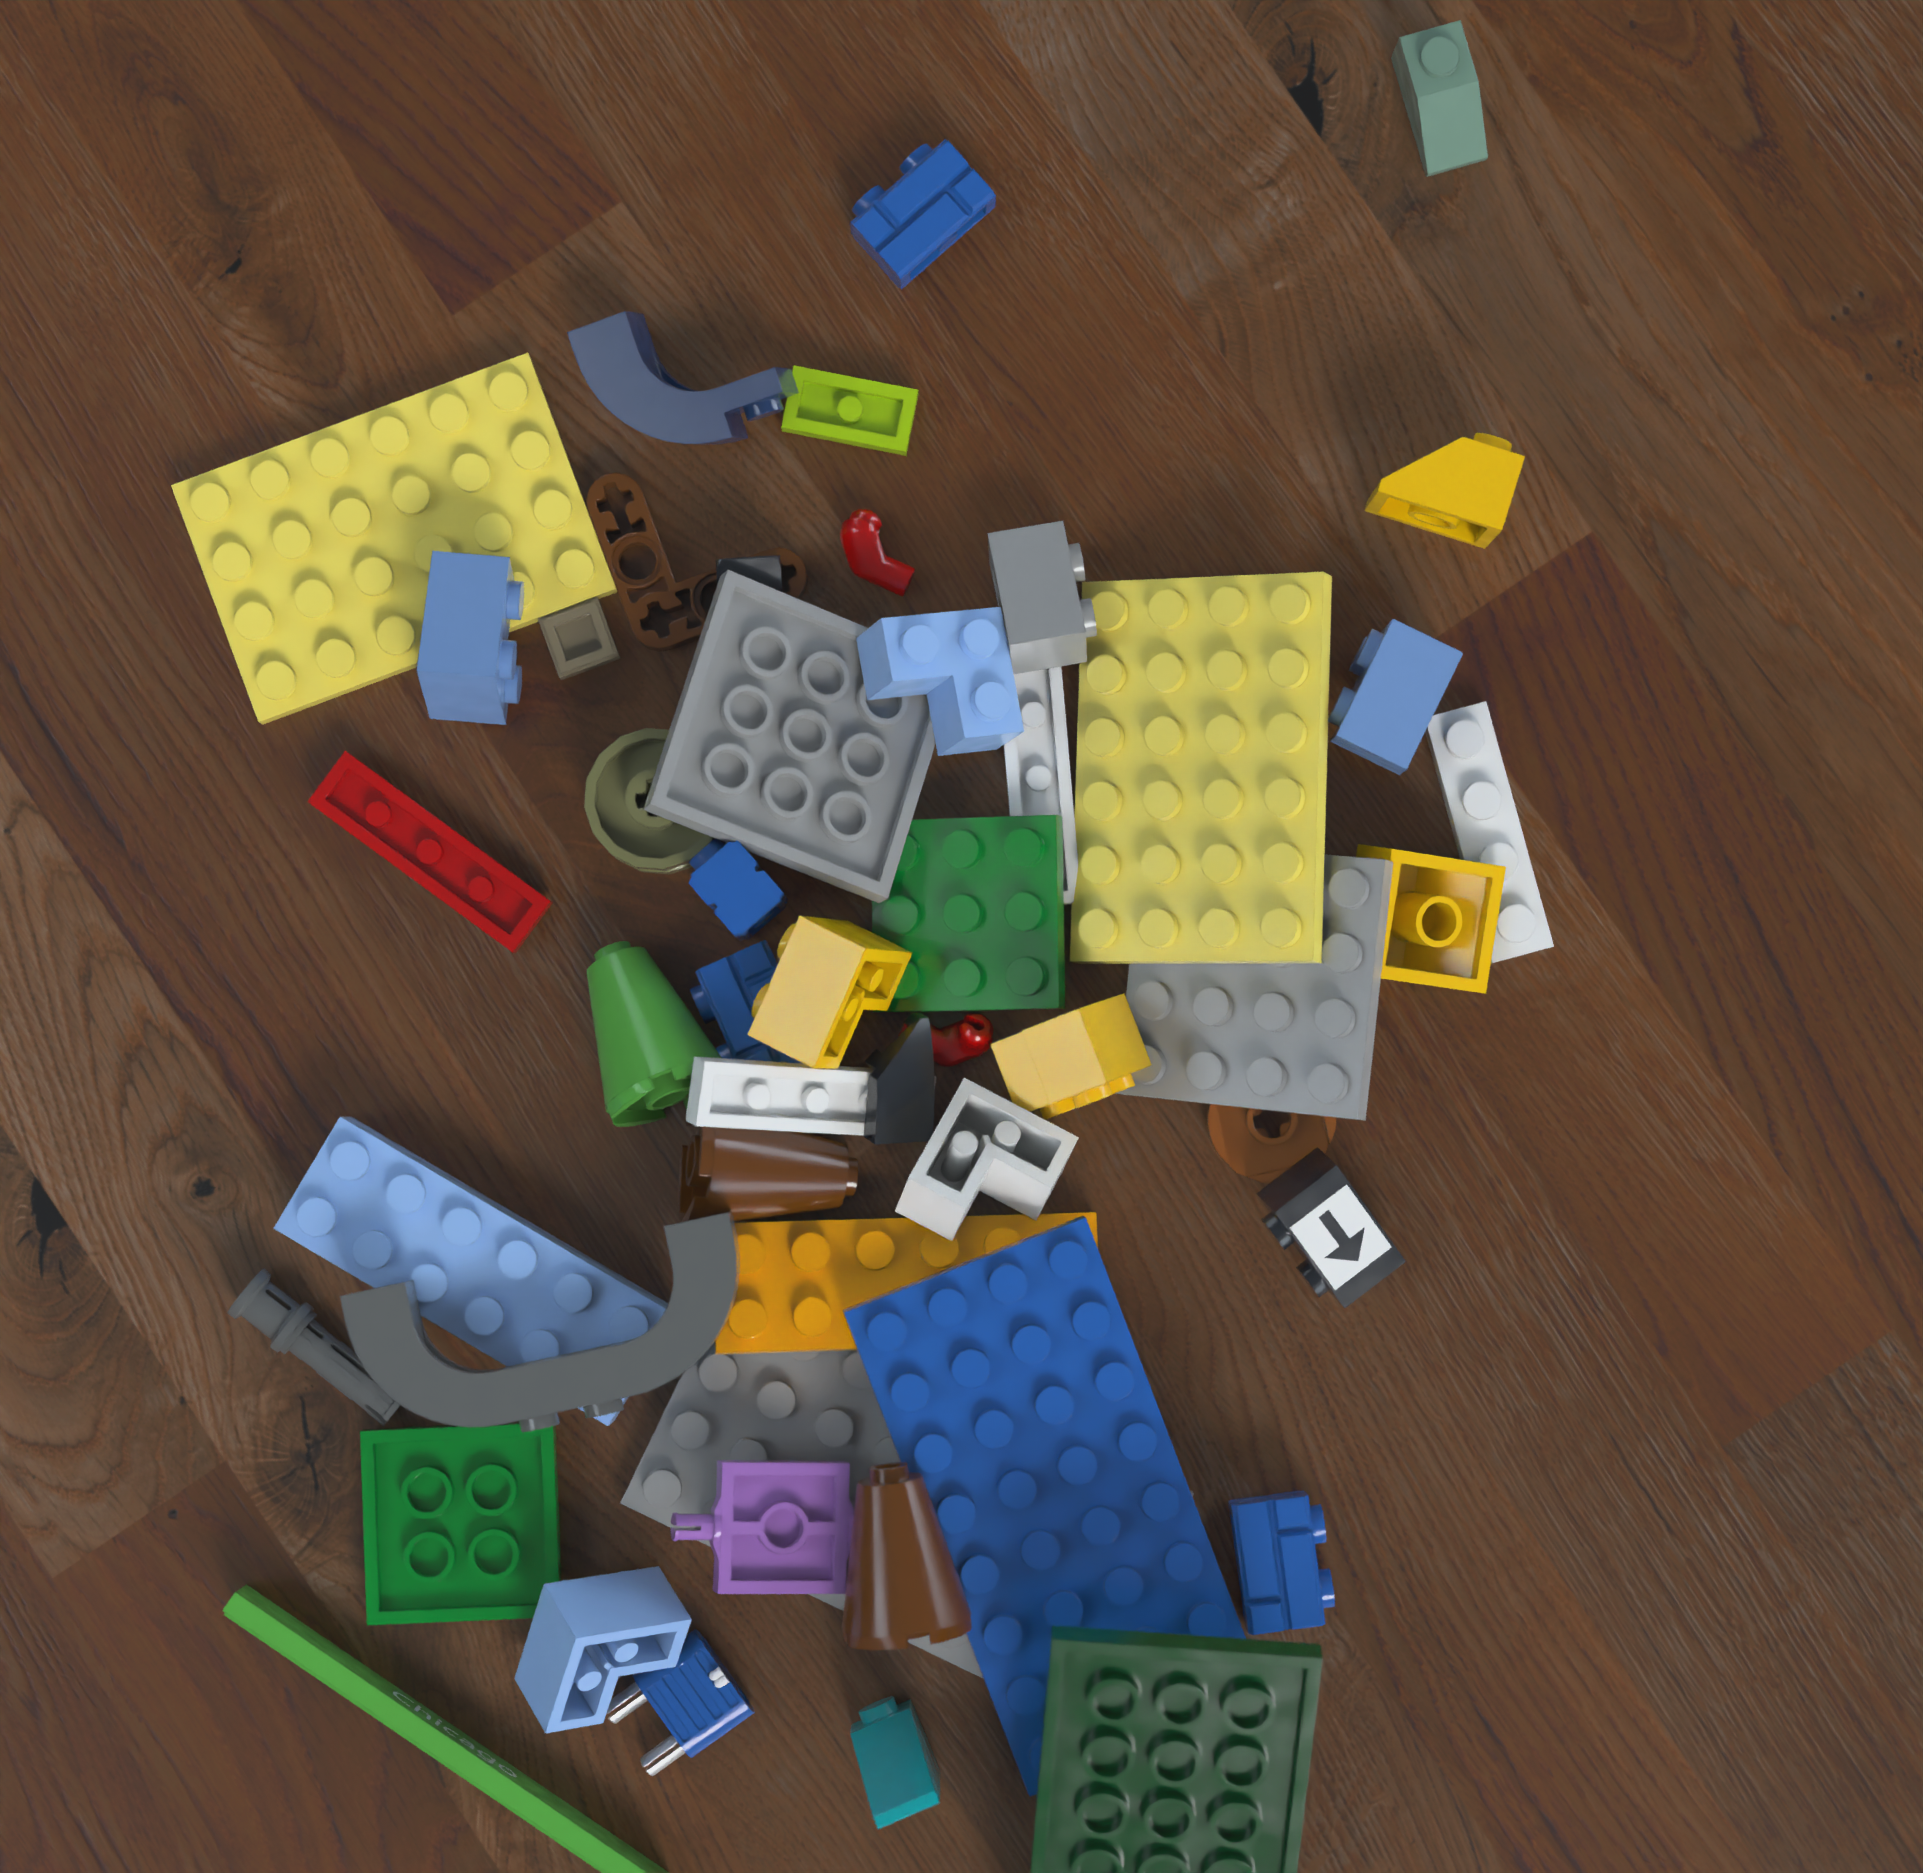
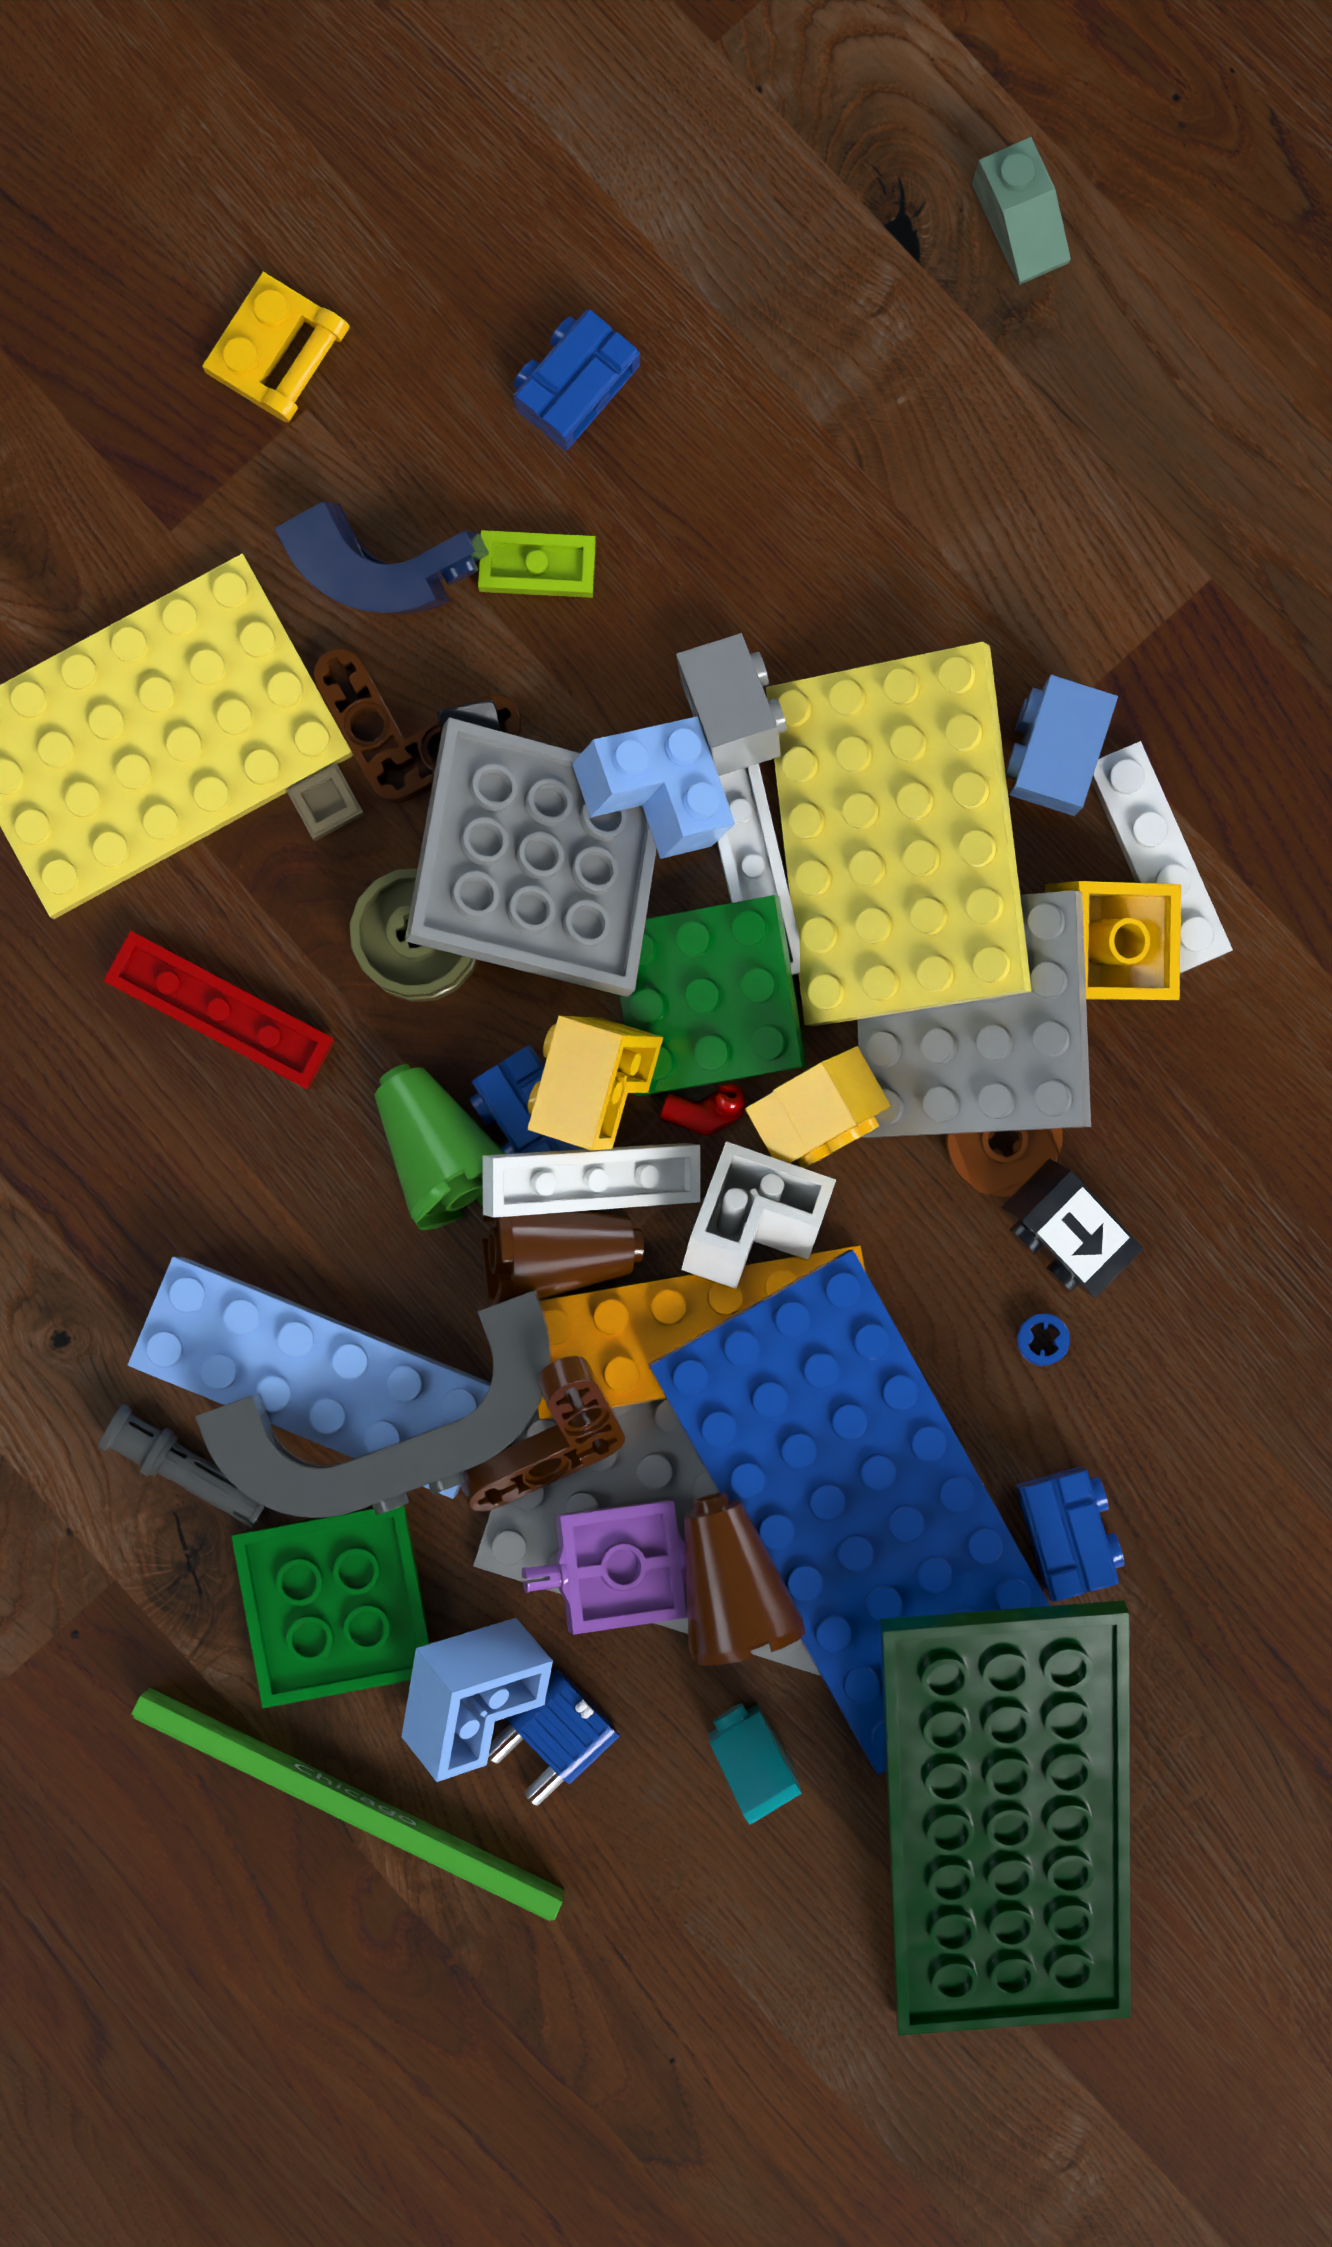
camera: 10 degrees left, 0 degrees up
medium blue brick [417,551,524,725] -> none
blue brick [689,839,788,941] -> none
red arm [840,509,916,597] -> none
black slope [863,1013,935,1145] -> none
yellow slope [1365,433,1525,549] -> none
none -> yellow plate [202,271,350,423]
none -> reddish brown beam [461,1356,625,1512]
none -> blue bush [1017,1314,1070,1366]

